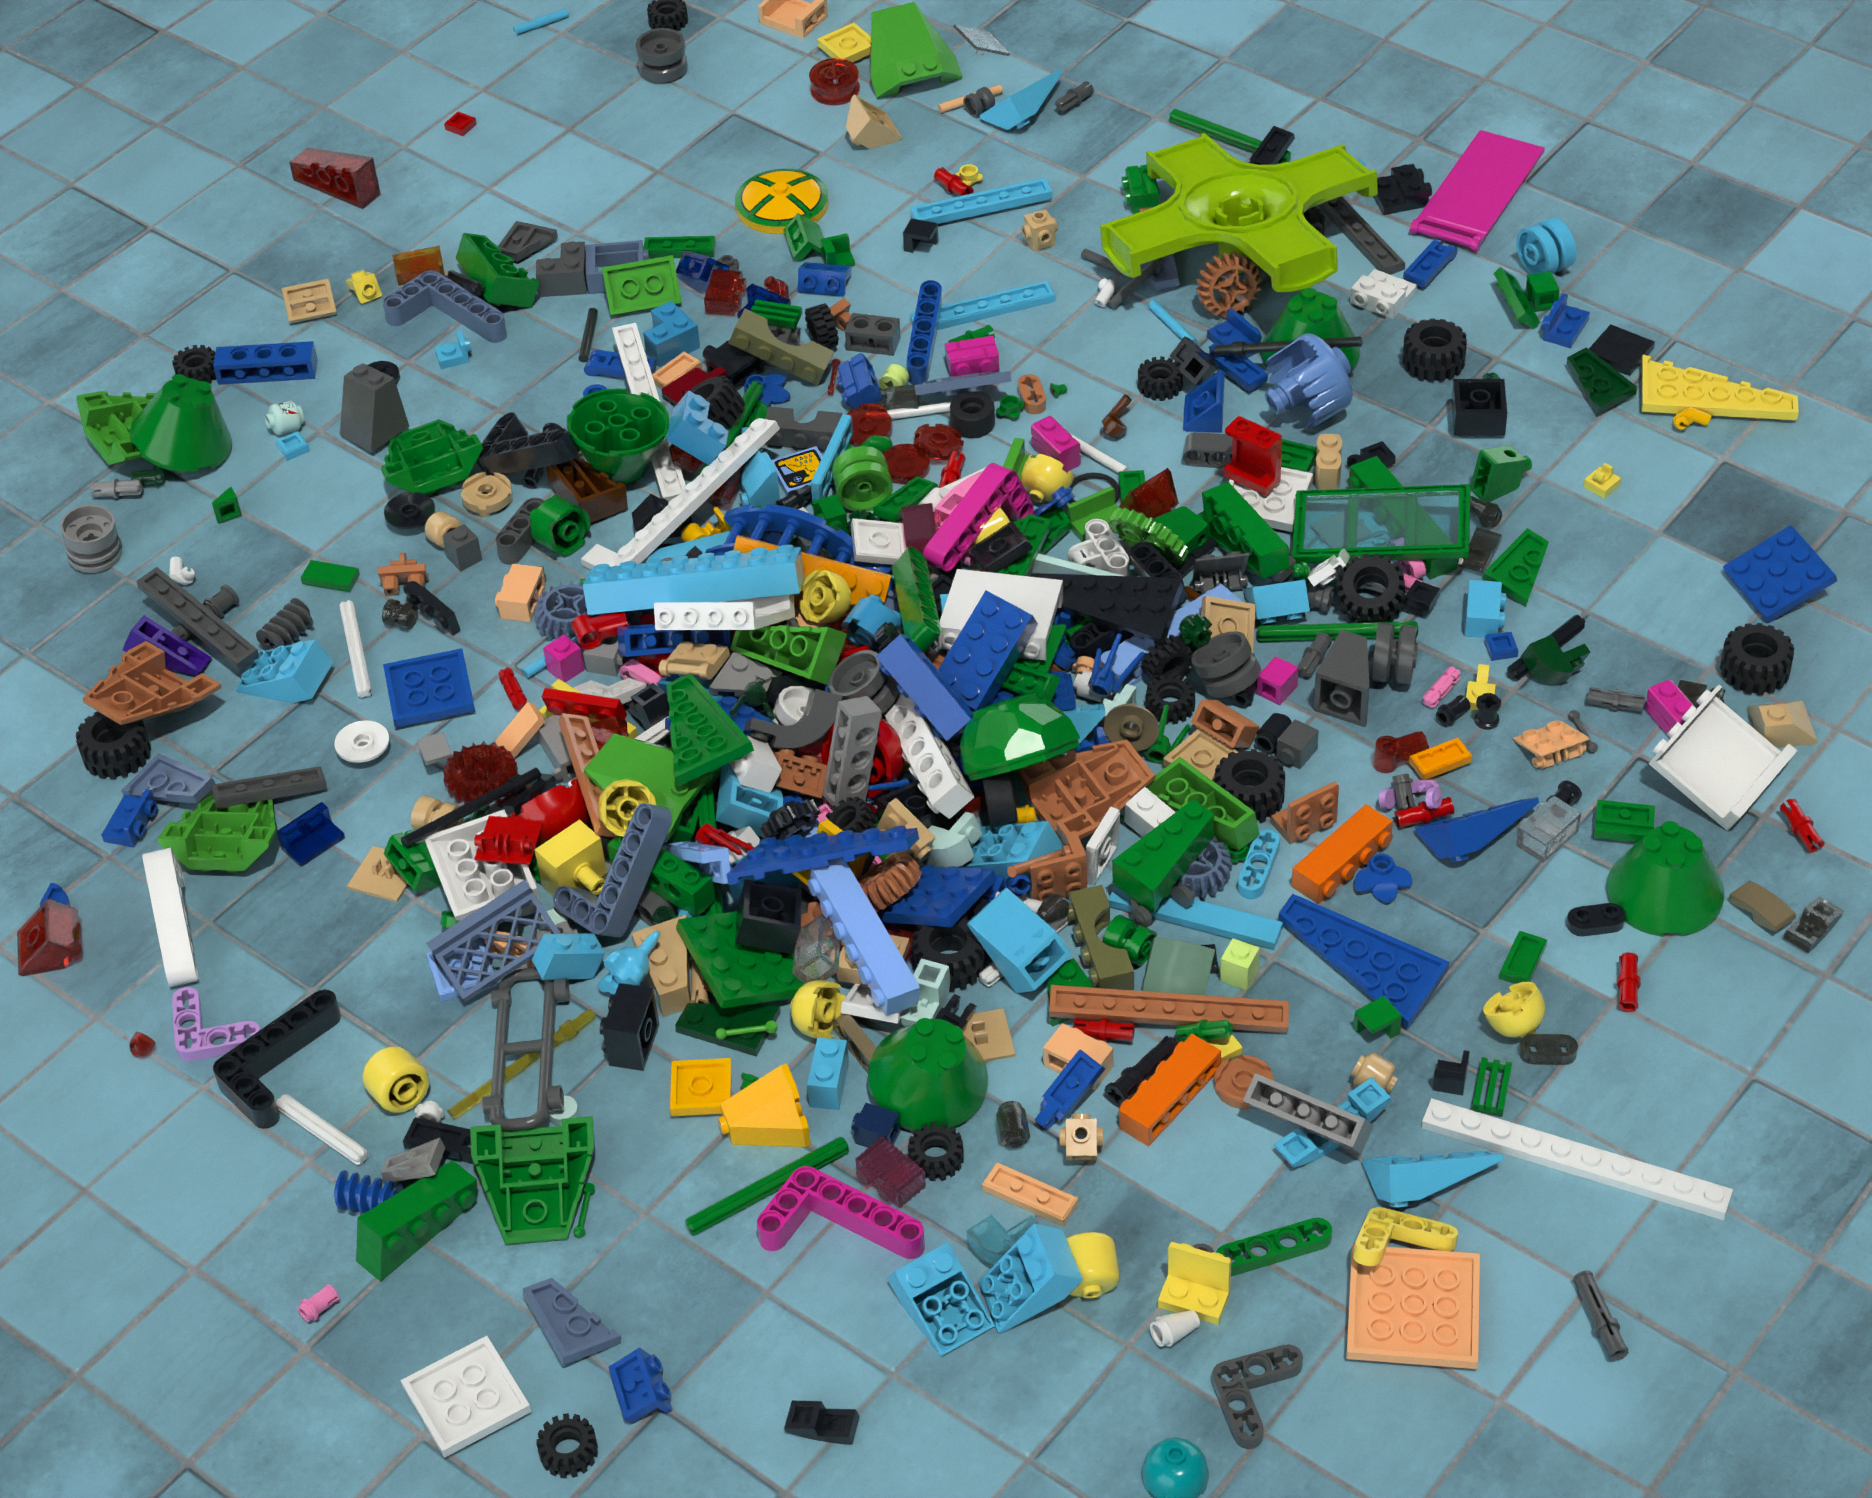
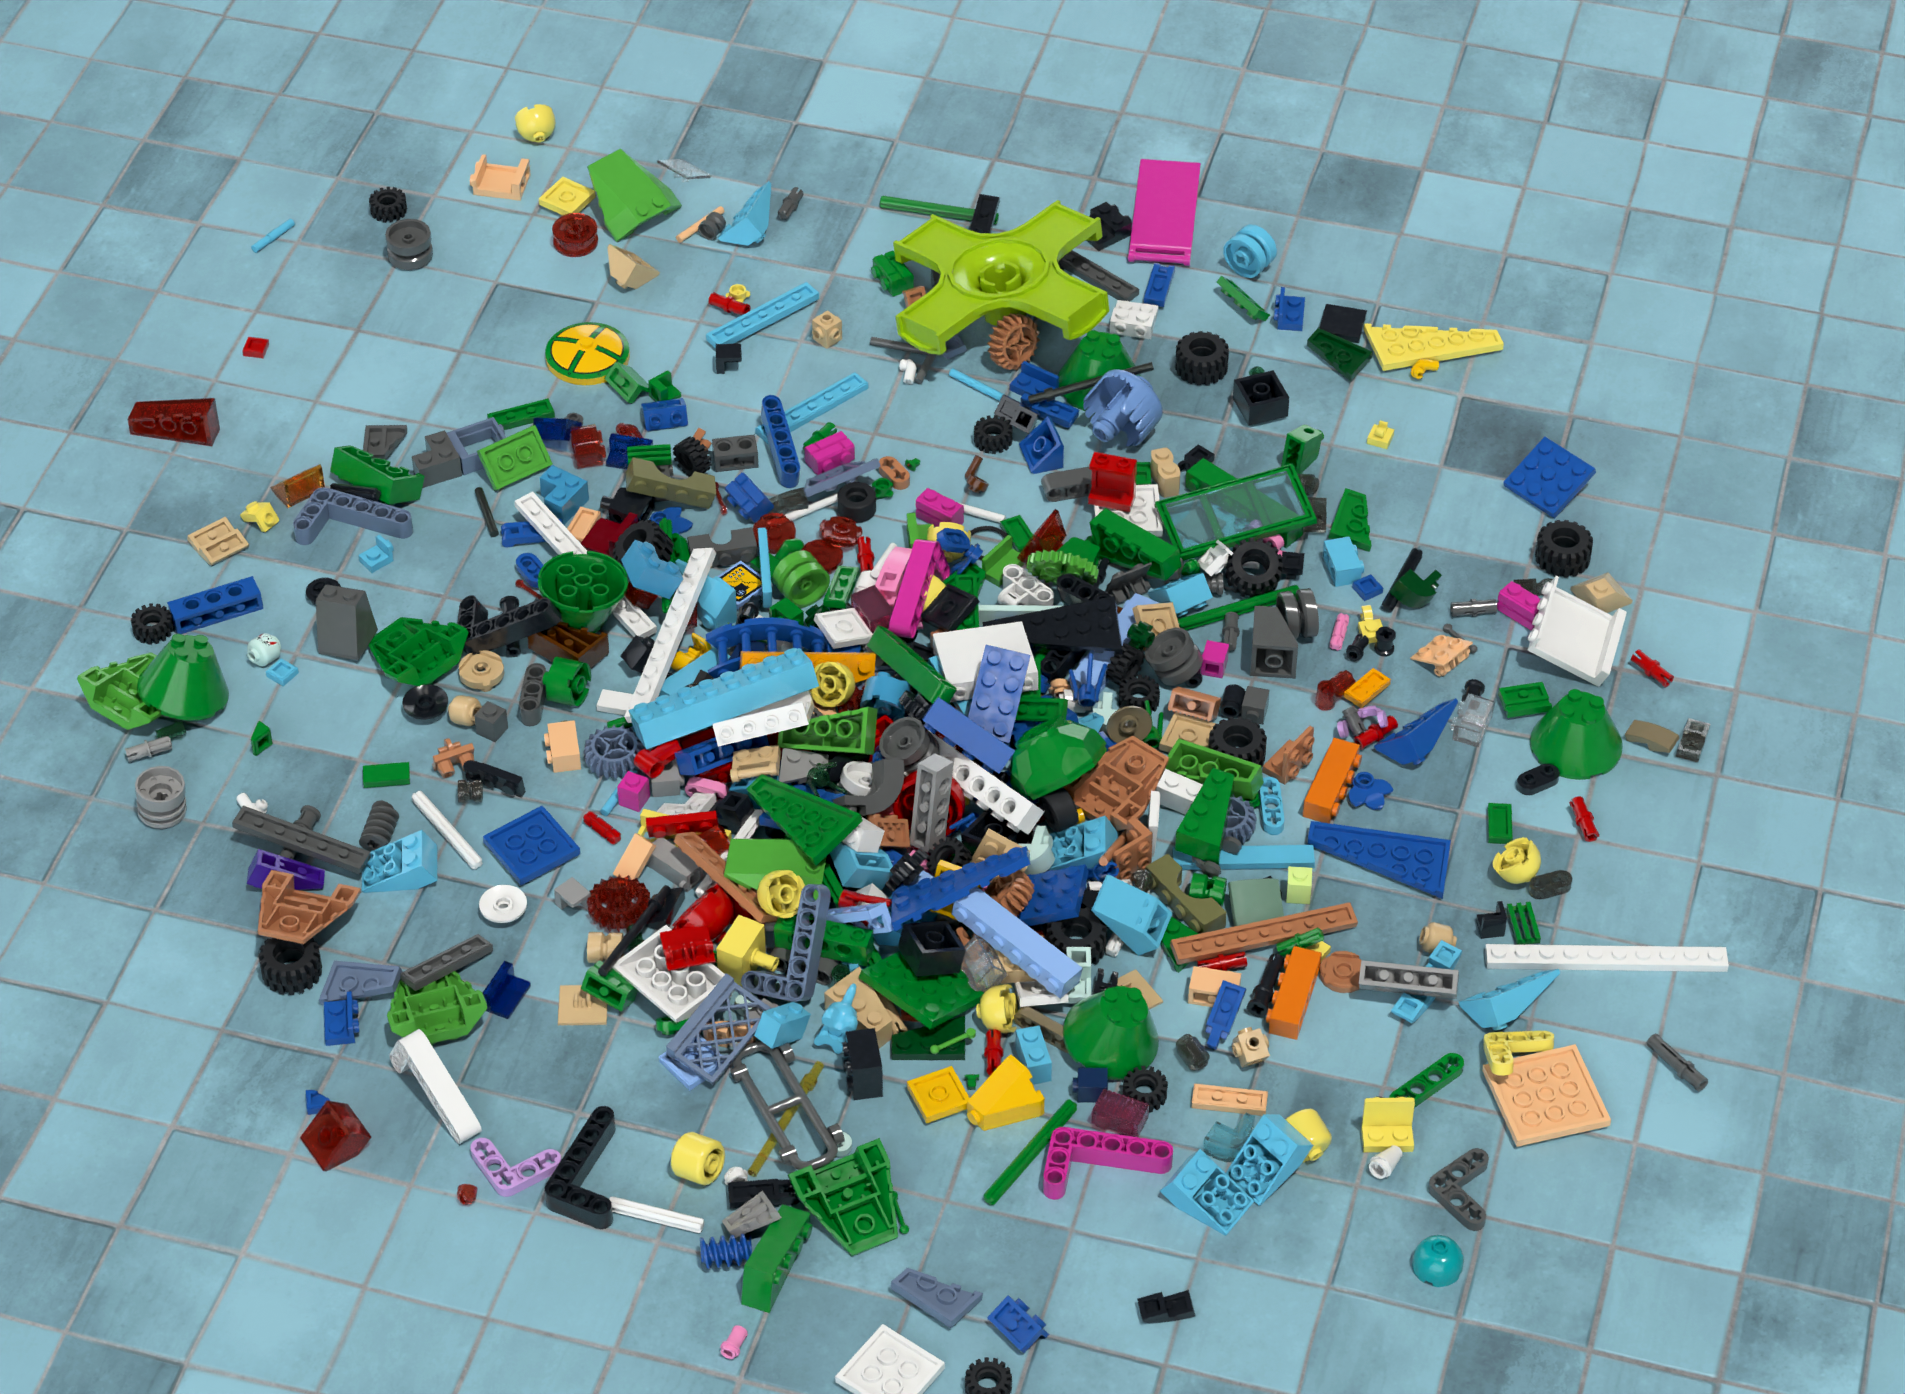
camera: 25 degrees left, 0 degrees up
yellowish green wheel [879,364,909,396] -> none
green panel [1354,996,1402,1039] -> none
green brick [1525,271,1560,312] -> none
none -> blue plate [936,528,970,553]
none -> red pin [984,1029,1004,1075]

